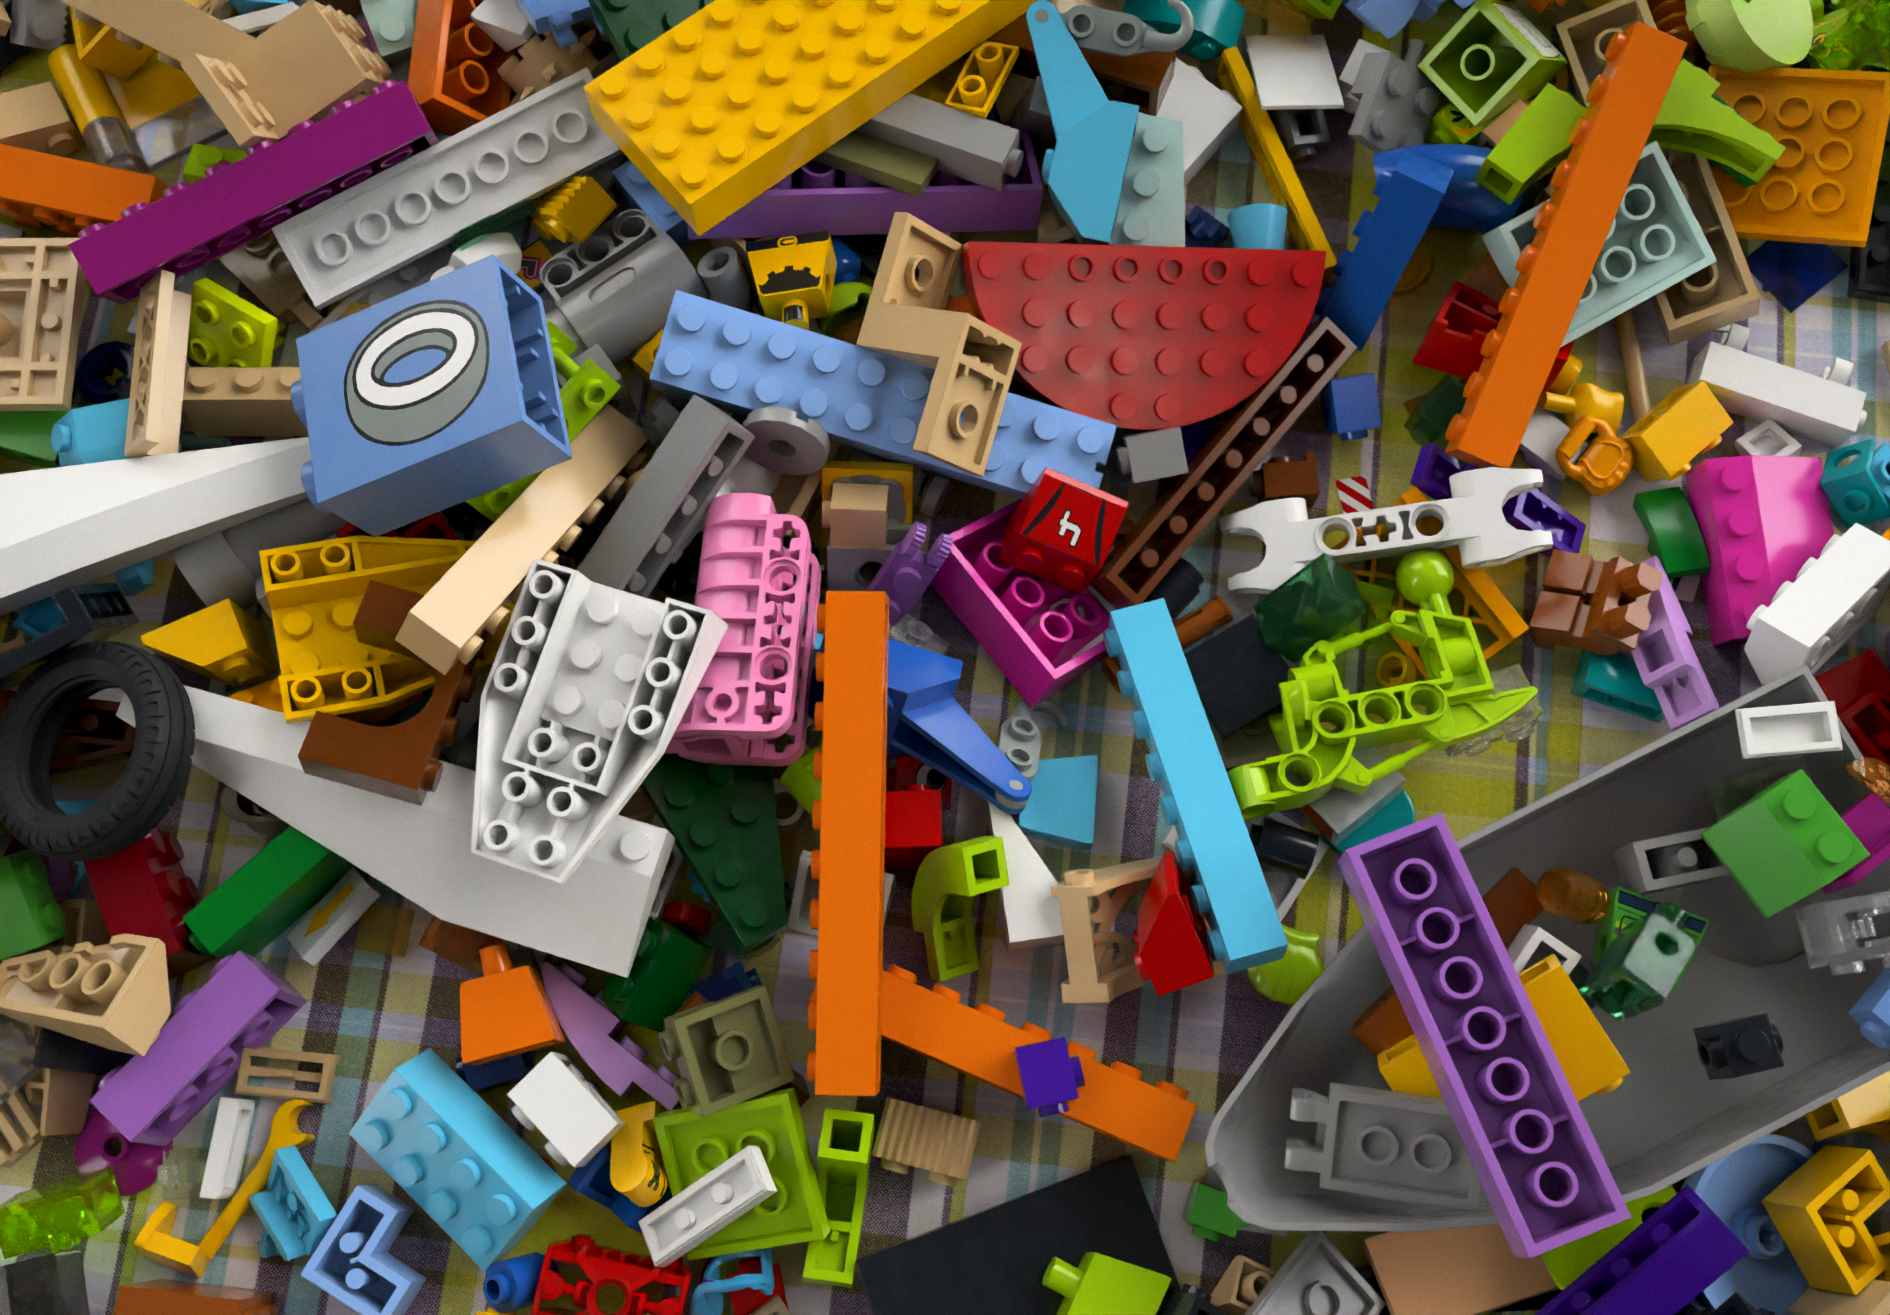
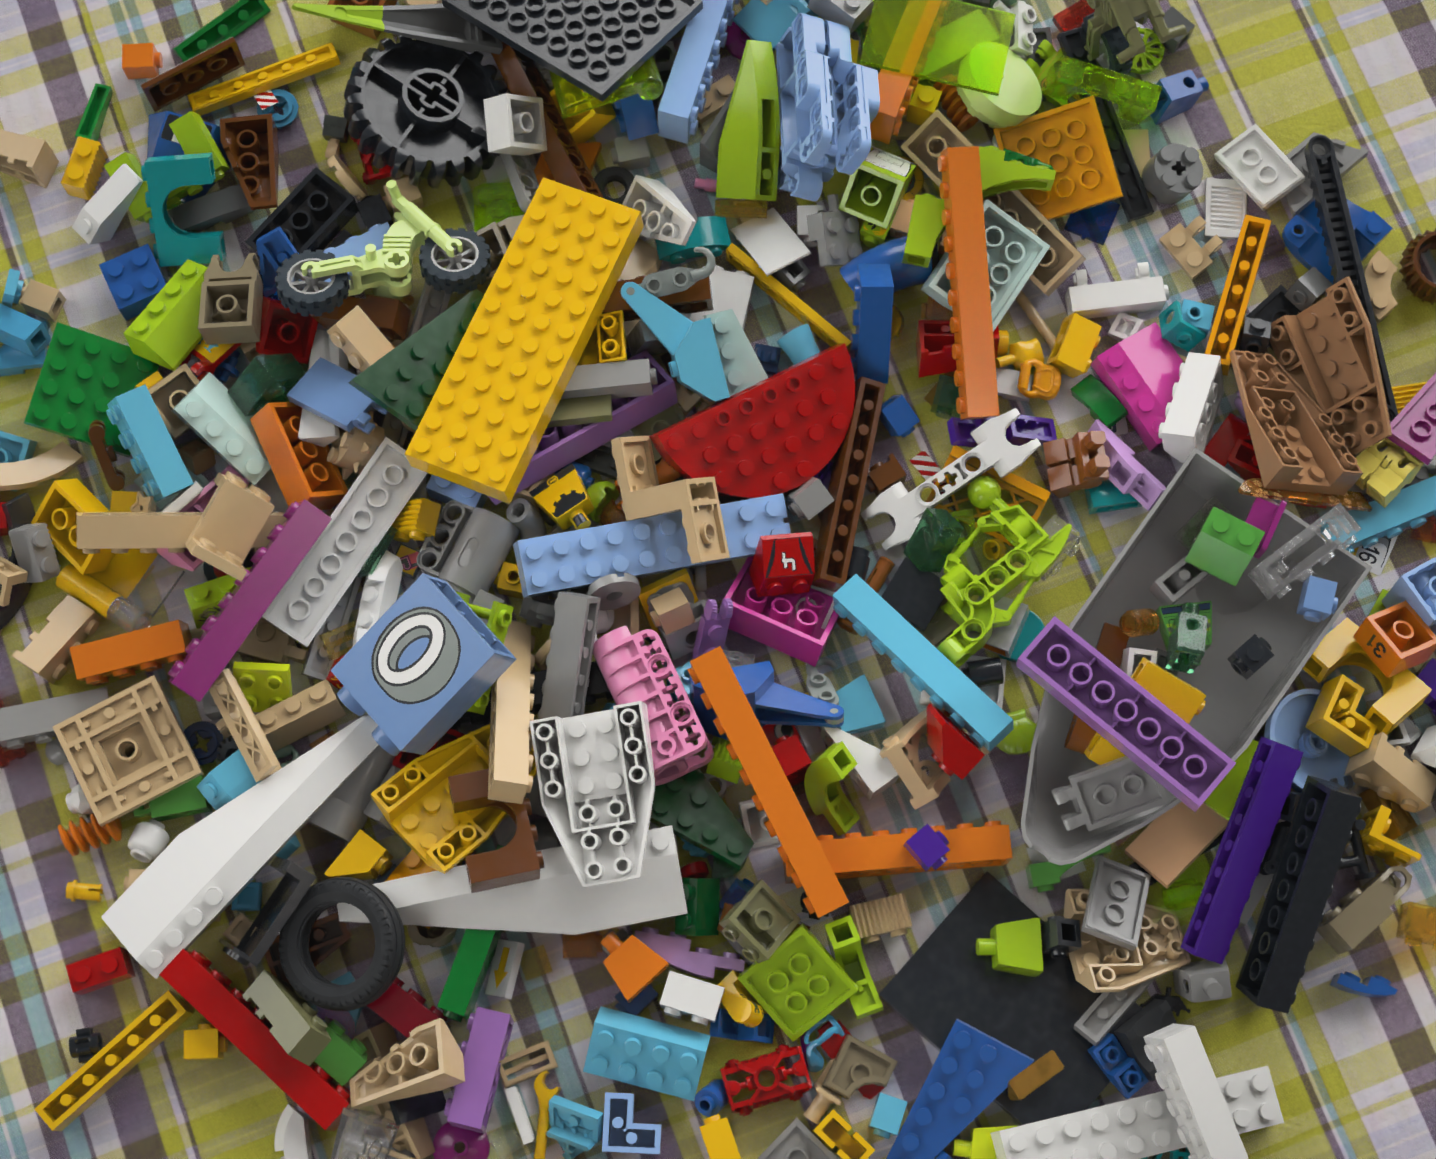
camera: 30 degrees left, 0 degrees up
white tile [638,1145,777,1267] -> none
white tile [1735,701,1843,759] -> none

